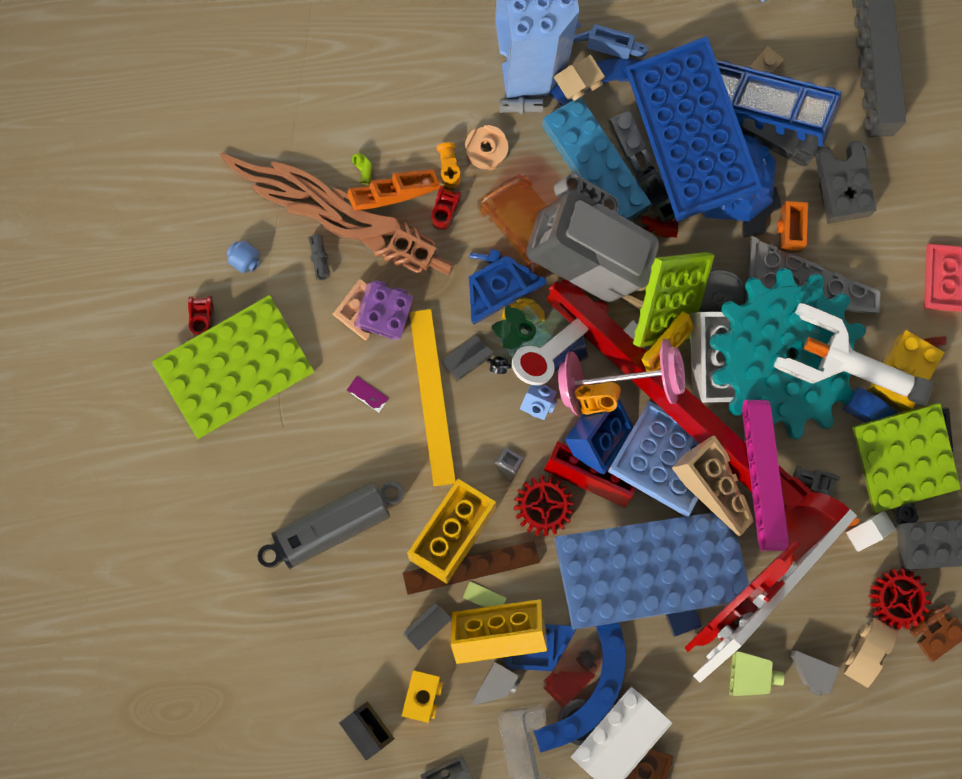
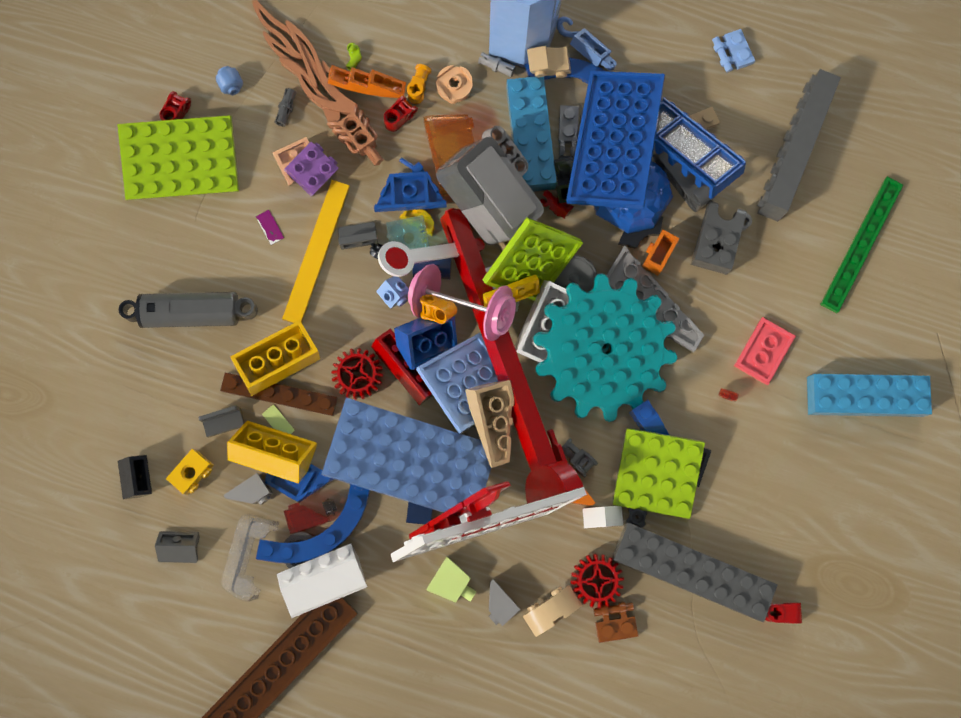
camera: 30 degrees right, 0 degrees up
dark green plate [491,307,536,349] -> none
light grey slope [495,447,524,481] -> none
dark pink beam [742,400,788,551] -> none
white piece [774,303,935,406] -> none
yellow brick [867,330,945,412] -> none

